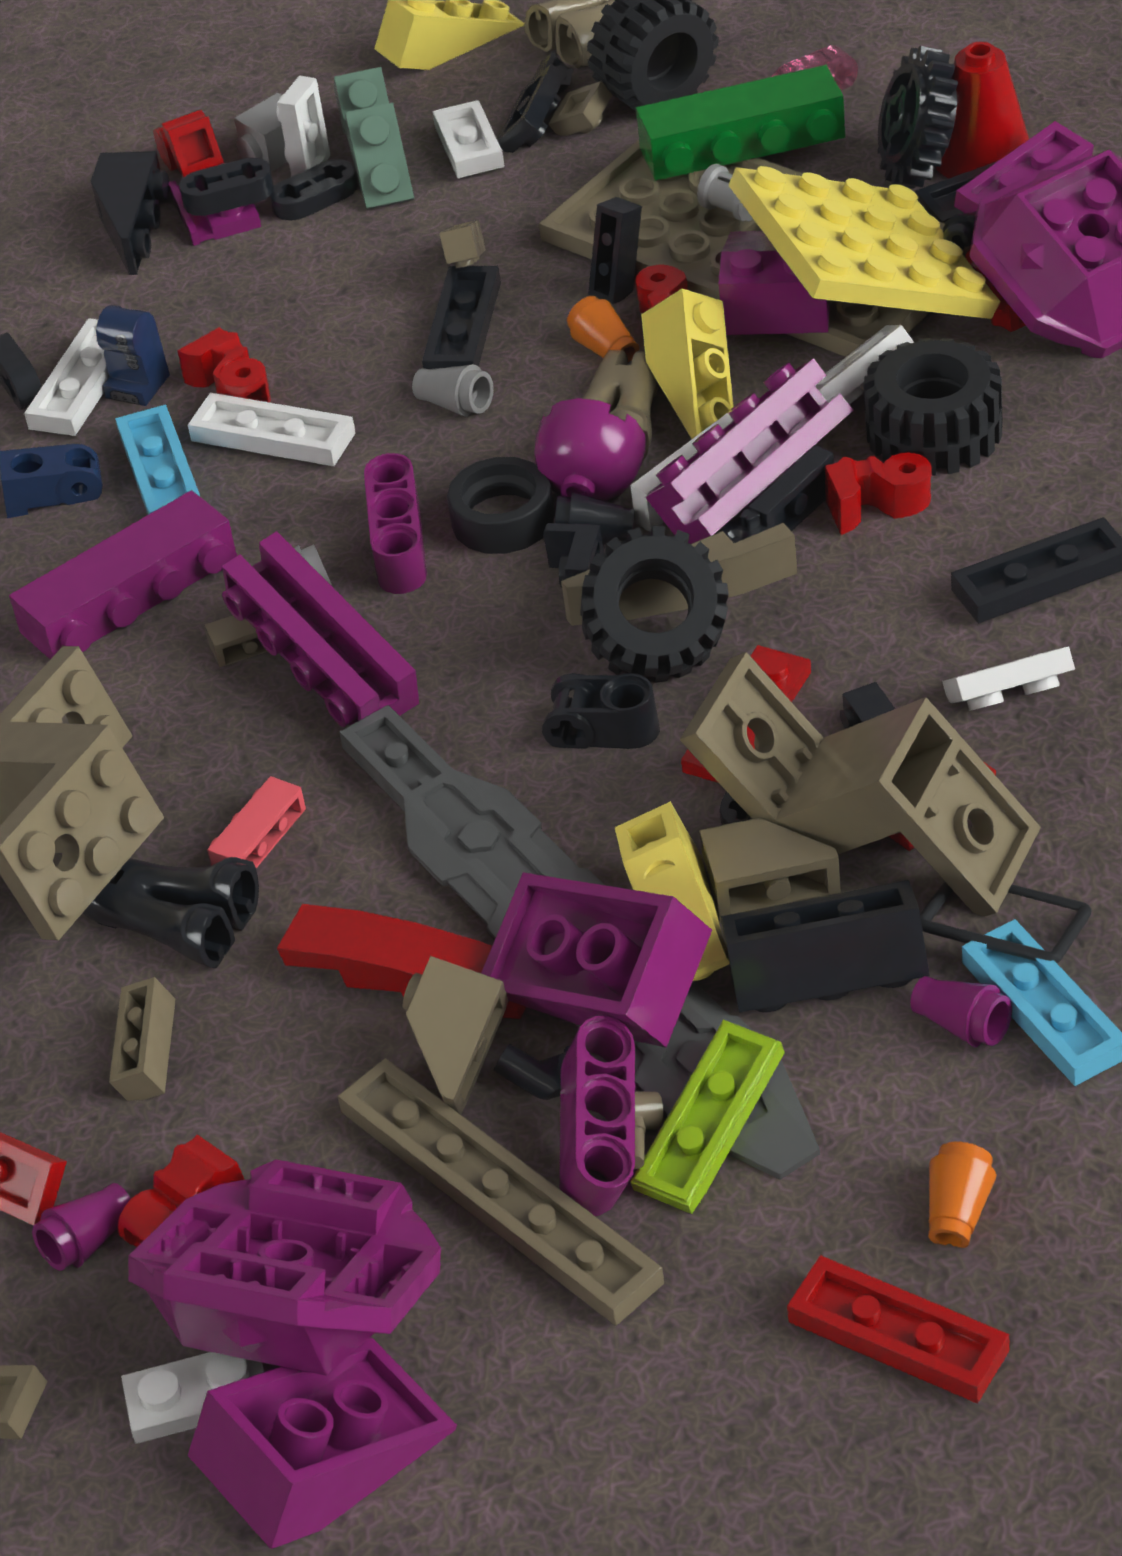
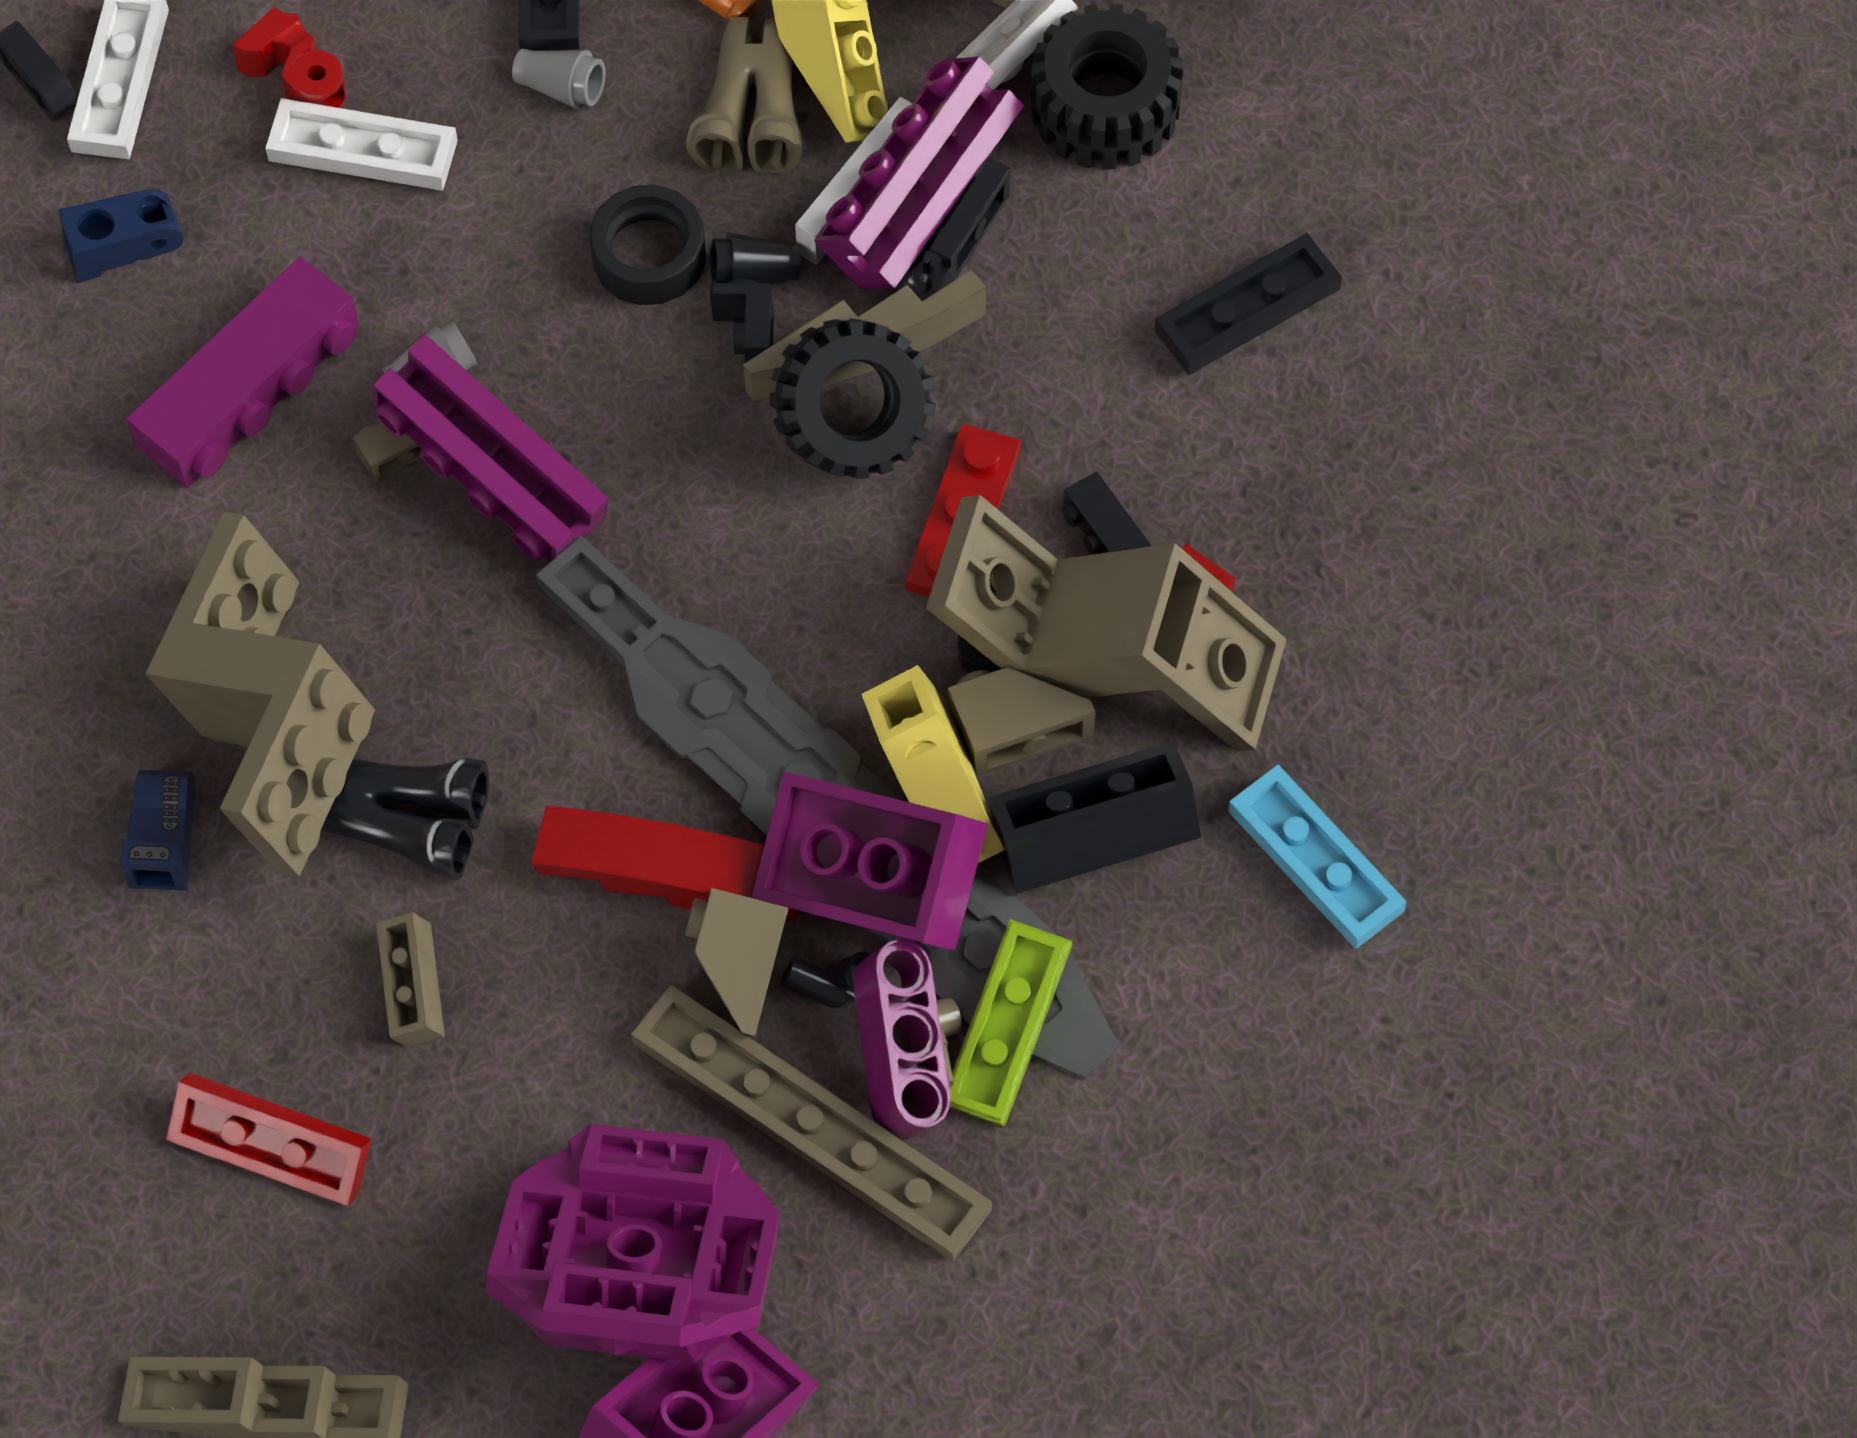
camera: 15 degrees left, 20 degrees up
magenta cone [32,1183,131,1271] -> none
dark blue leg [96,305,170,406] -> none
medium azure plate [115,404,201,515] -> none
red leg [117,1134,245,1248] -> none
white plate [121,1352,264,1444] -> none
coral piece [207,776,306,868] -> none
magenta beam [364,453,427,594] -> none
magenta cylinder [534,398,646,502] -> none
black piece [542,673,660,749] -> none
red plate [787,1255,1010,1404] -> none
red leg [825,452,932,535] -> none
magenta cone [910,976,1012,1047] -> none
black piece [920,881,1092,963] -> none
orange cone [928,1142,997,1248] -> none
white plate [942,646,1075,711] -> none

